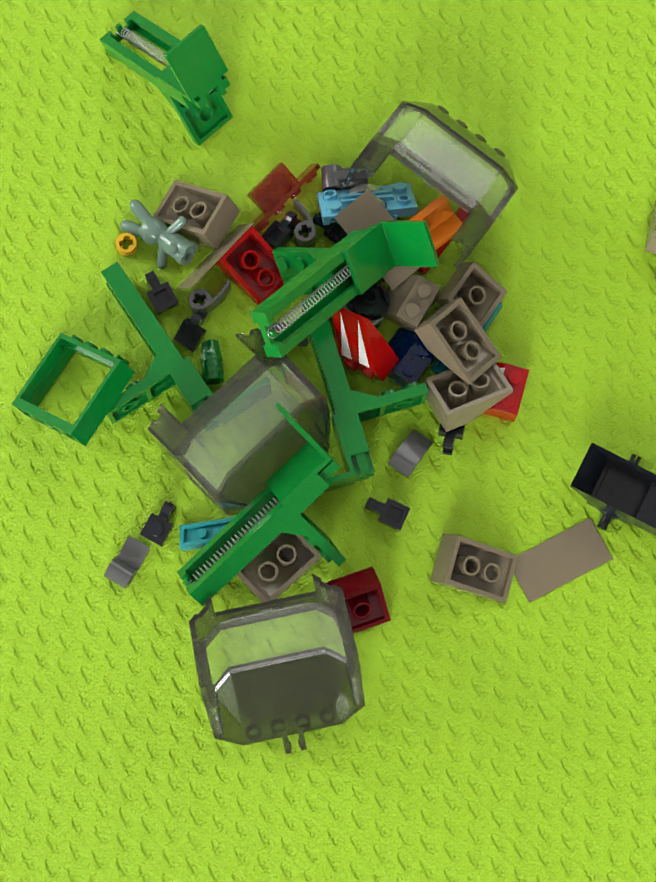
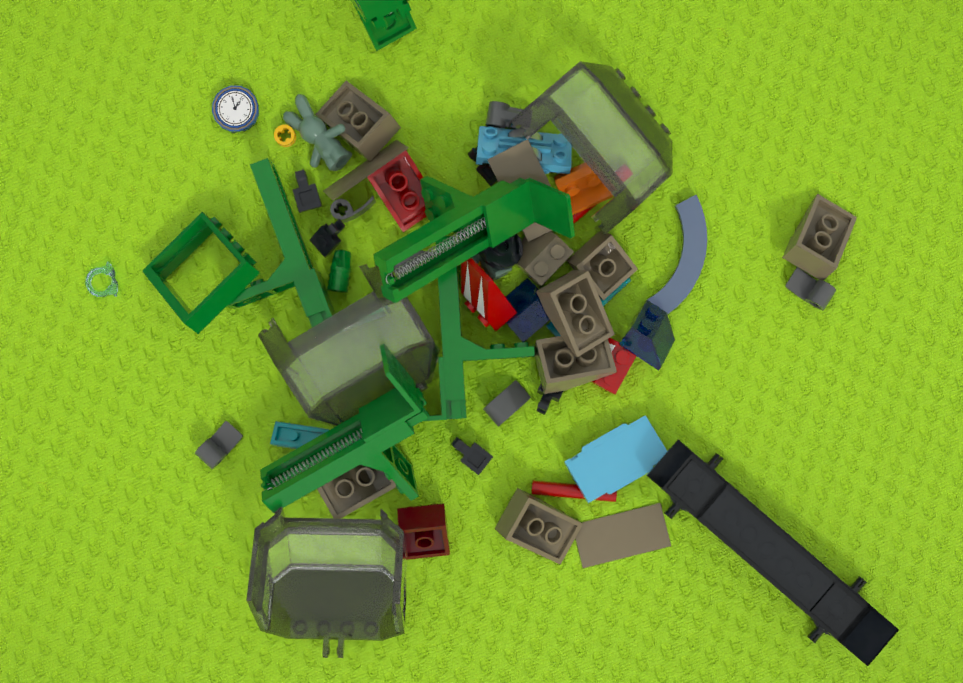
camera: 20 degrees right, 10 degrees up
black plate [140,501,176,547] -> none
clear red bracket [247,162,321,232] -> none
black plate [262,210,302,249] -> none
dark grey panel [293,199,316,248] -> none
none -> tile [212,85,259,133]
none -> red piece [531,480,617,502]
none -> medium azure piece [564,415,667,503]
none -> slope [619,300,675,370]
none -> sand blue tile [646,195,707,320]

